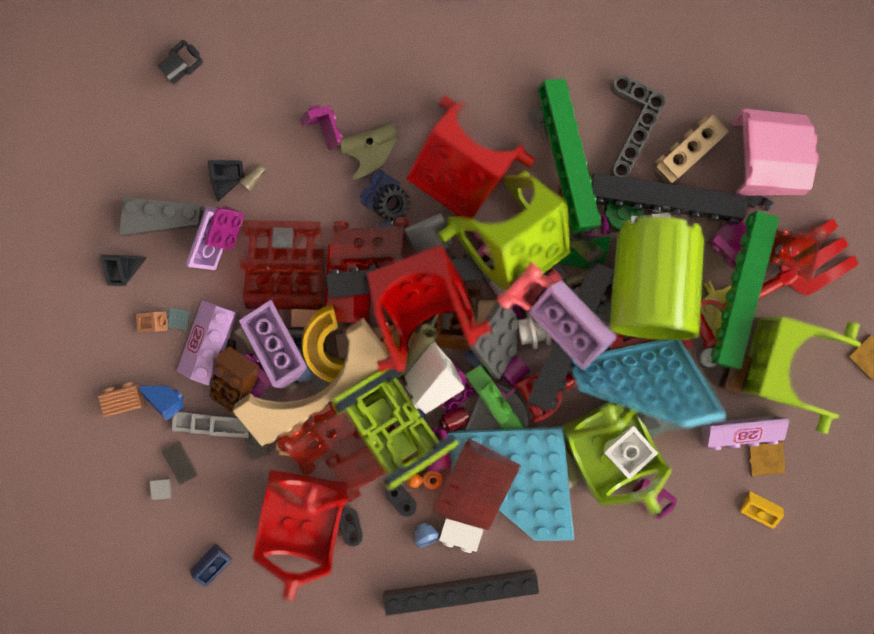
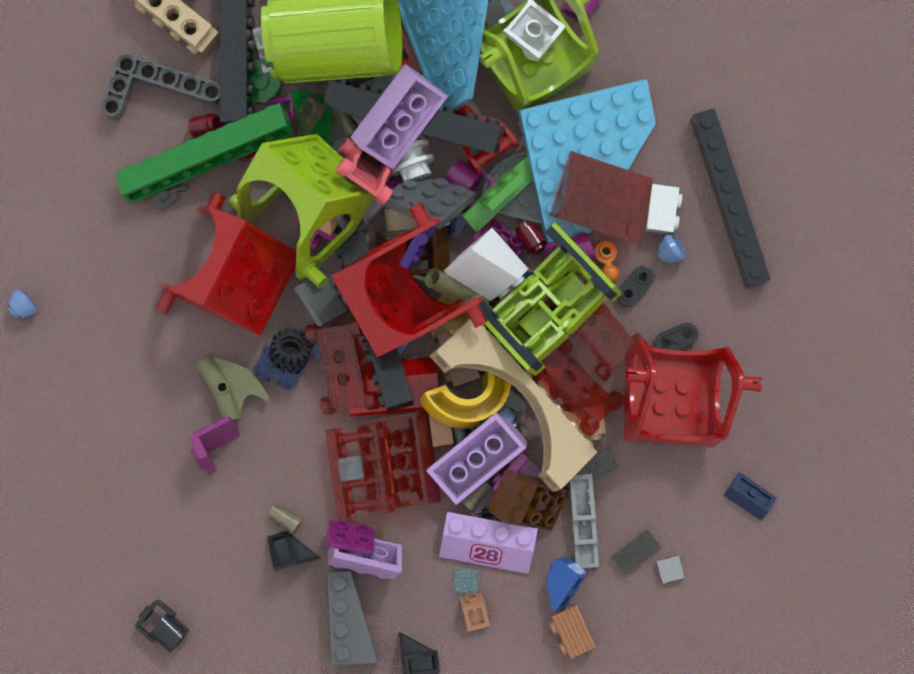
camera: 100 degrees left, 5 degrees down
none -> dark red brick [188,113,223,138]
none -> dark purple plate [399,226,436,269]

